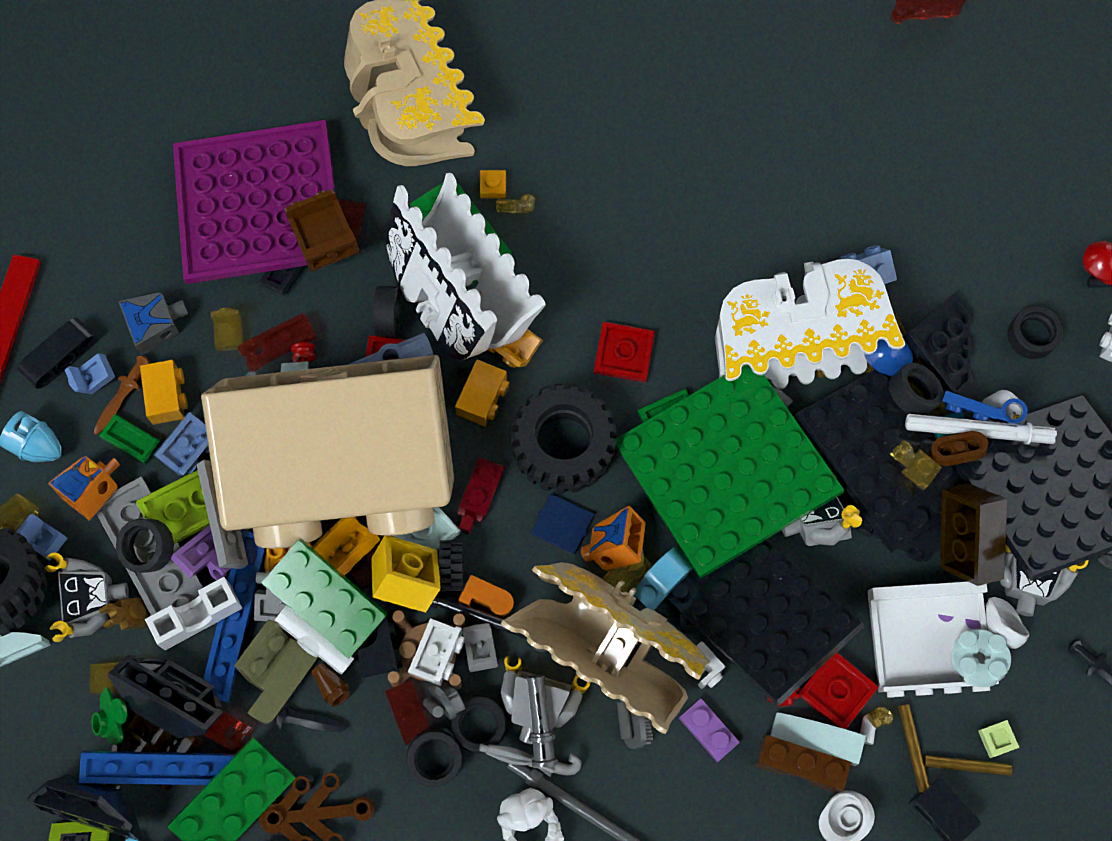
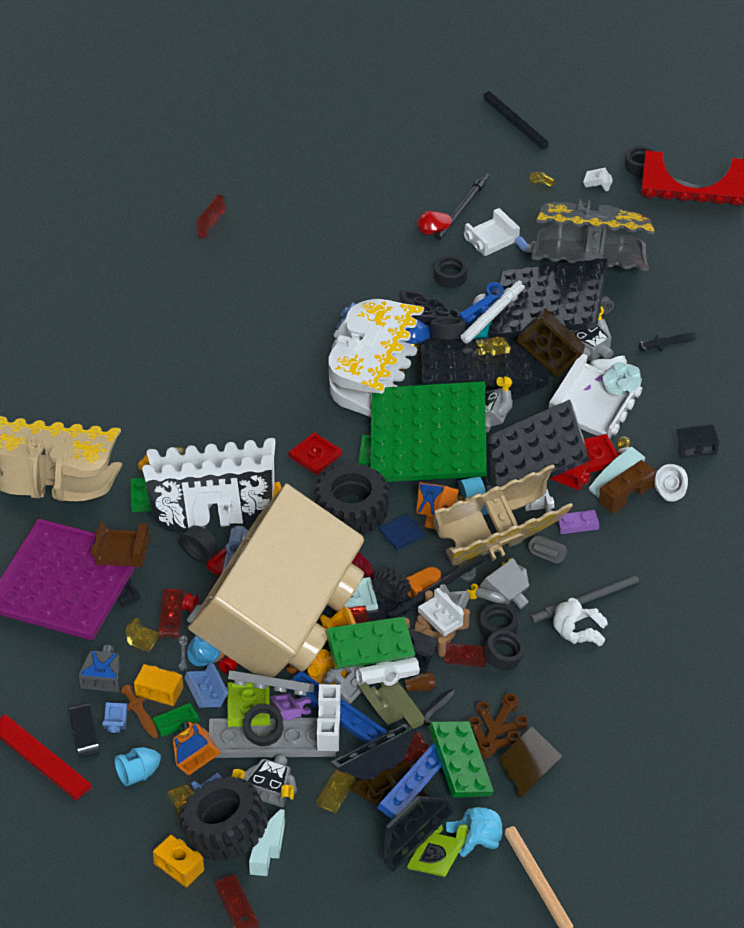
camera: 55 degrees left, 25 degrees down
green plate [91,687,127,745] -> none
pearl gold plate [99,598,148,630] -> none
yellow brick [371,535,440,613] -> none
dark grey piece [423,681,465,720] -> none
light grey piece [479,744,582,777] -> none
dark grey pin [526,675,558,767] -> none
pearl gold bar [898,704,930,793] -> none
pearl gold bar [923,755,1013,776] -> none
reddish brown plate [931,431,988,466] -> none
yellowish green plate [978,720,1019,758] -> none

